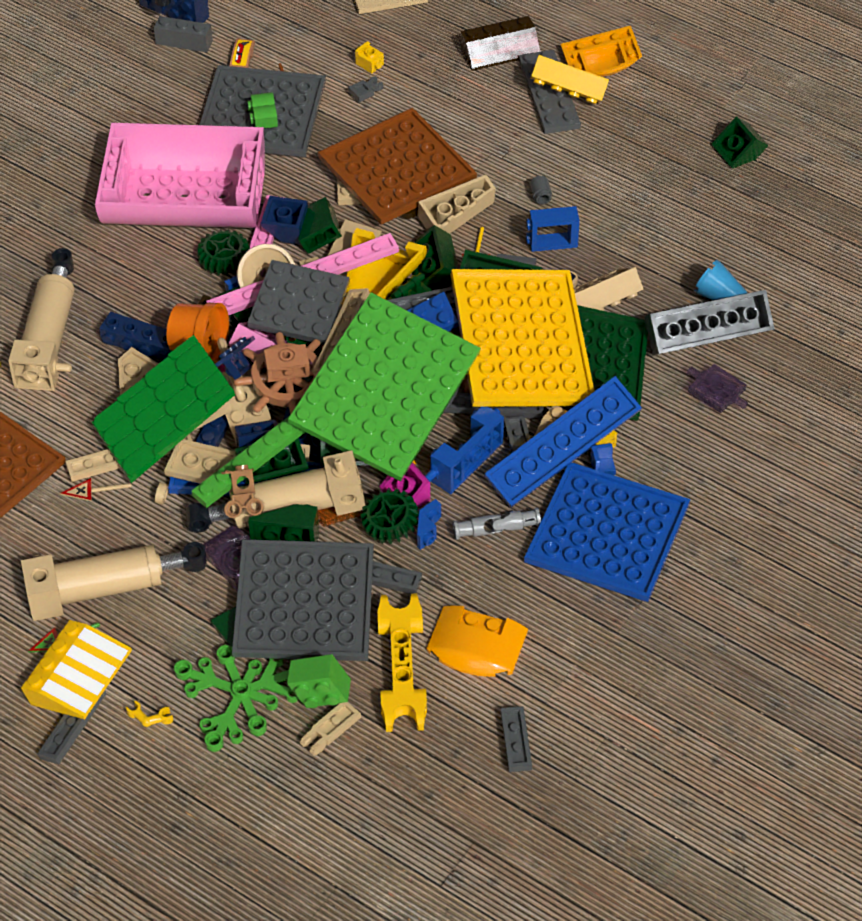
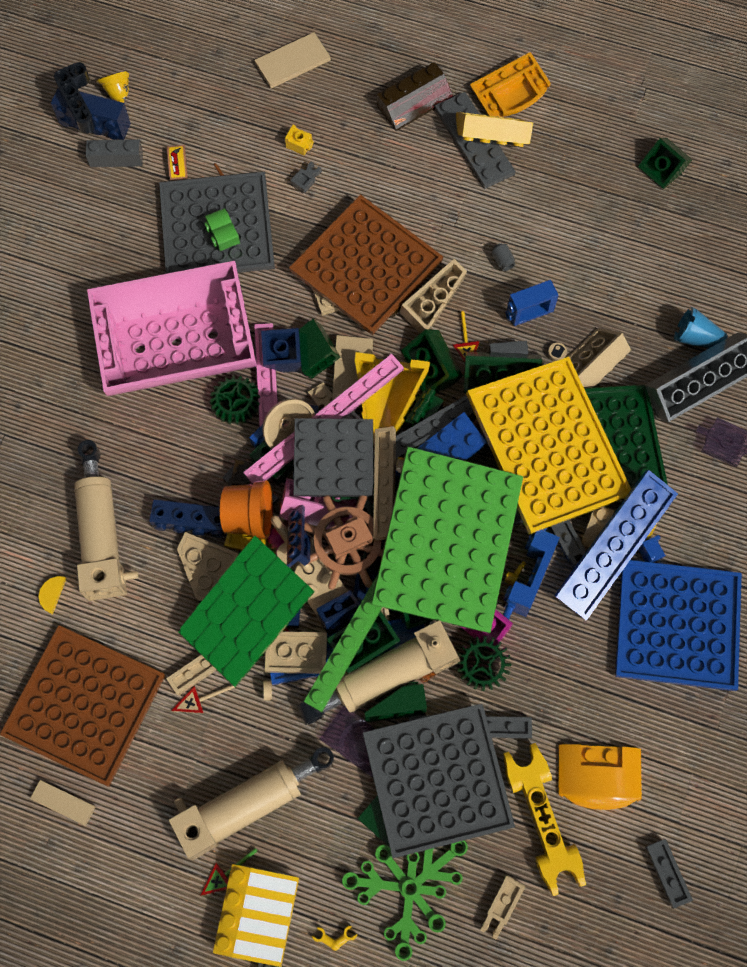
camera: 15 degrees left, 20 degrees up
medium nougat piece [221,465,265,518] -> none
bright green brick [287,654,351,708] -> none
blue slope [417,499,441,550] -> none
light grey piece [453,507,541,540] -> none

